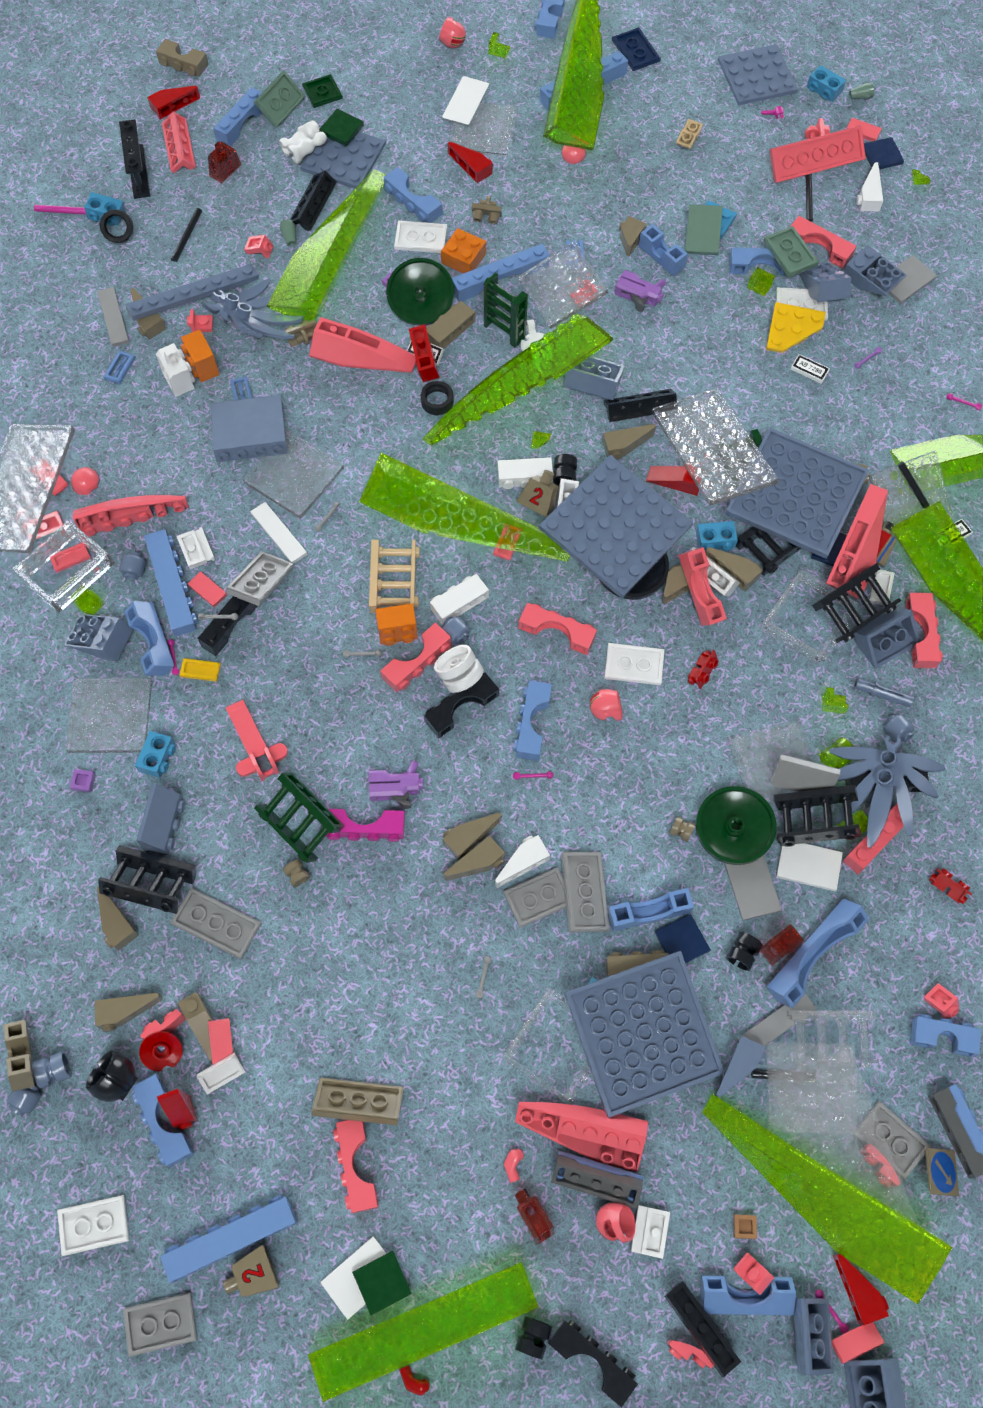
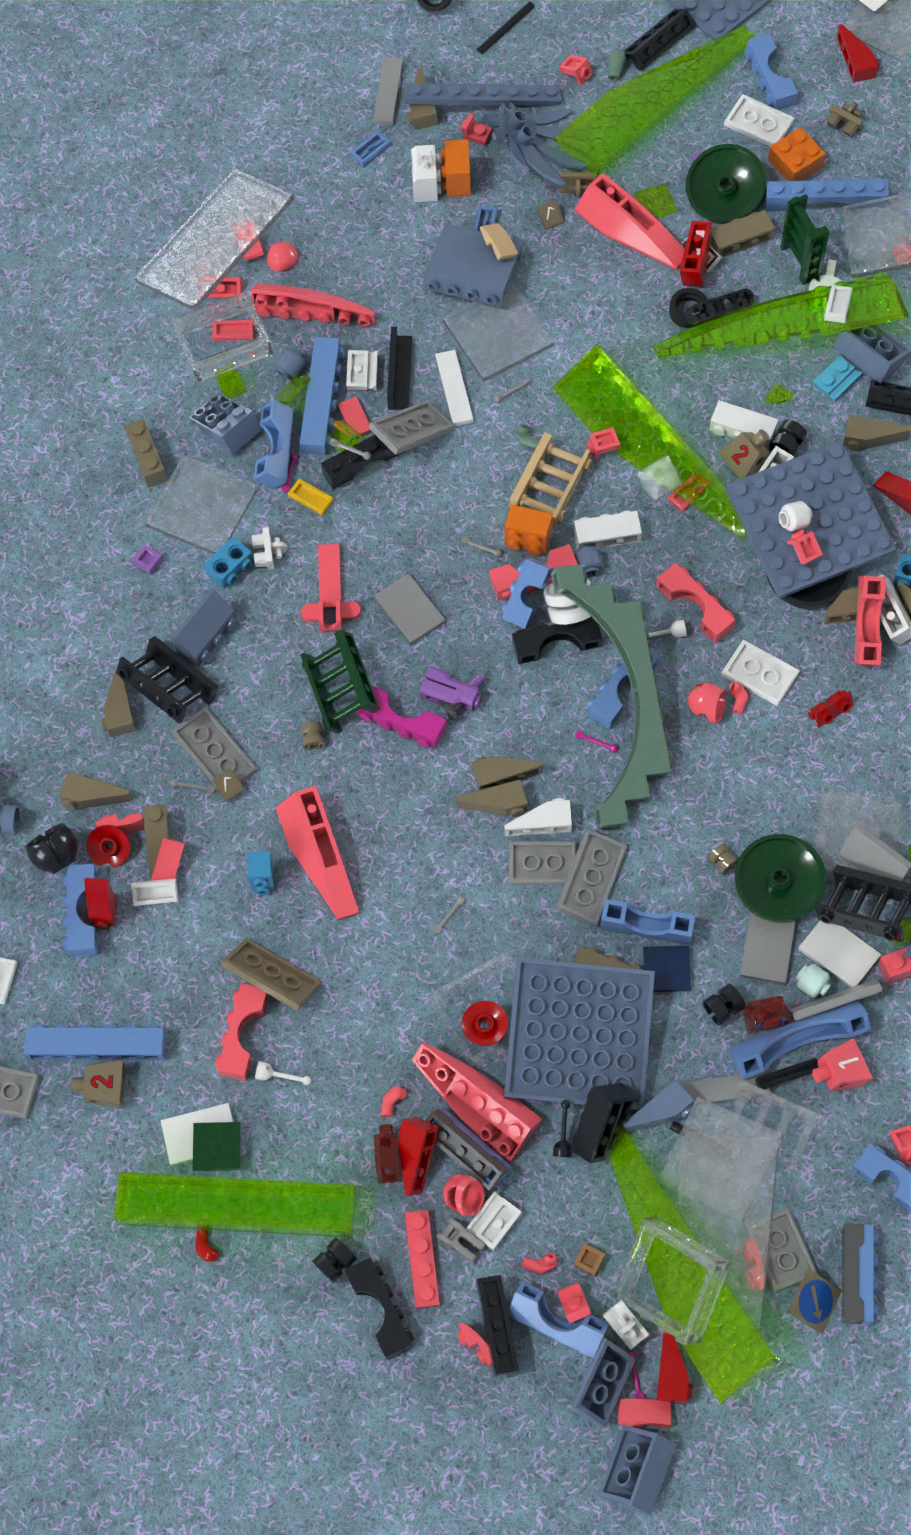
camera: 30 degrees right, 0 degrees up
none -> dark tan arch [125,419,168,488]
none -> light grey hinge [170,779,215,794]
none -> dark tan slope [212,768,244,802]
none -> dark azure brick [247,851,275,895]
none -> white hips [252,527,287,570]
none -> white hinge [255,1061,311,1085]
none -> clear neon green piece [274,375,311,404]
none -> coral wedge [276,785,359,920]
none -> clear neon green panel [332,420,362,452]
none -> light grey tile [374,573,446,645]
none -> black fence [387,327,412,410]
none -> red slope [398,1117,439,1196]
none -> coral plate [405,1210,440,1309]
none -> light grey piece [436,1218,485,1264]
none -> red dish [462,1001,508,1046]
none -> tan slope [480,223,518,260]
none -> medium blue arch [502,558,554,629]
none -> sand green arm [516,424,540,449]
none -> coral arm [521,1252,557,1275]
none -> dark tan slope [538,200,564,230]
none -> sand green arch [551,564,673,830]
none -> black hinge [553,1100,572,1158]
none -> black wedge [570,1083,641,1163]
none -> coral bracket [587,427,620,461]
none -> white hips [603,1300,649,1350]
none -> clear window [614,1217,731,1345]
none -> clear neon green piece [634,183,677,218]
none -> clear piece [636,454,684,503]
none -> white hinge [648,620,687,638]
none -> black beam [685,289,755,325]
none -> coral arm [729,681,749,715]
none -> black axle [755,1058,819,1090]
none -> white head [779,501,812,531]
none -> coral bracket [786,529,823,564]
none -> light grey tile [789,979,882,1021]
none -> light aqua head [796,964,831,998]
none -> medium azure plate [812,355,862,402]
none -> coral torso [812,1038,873,1091]
none -> white tile [824,285,852,323]

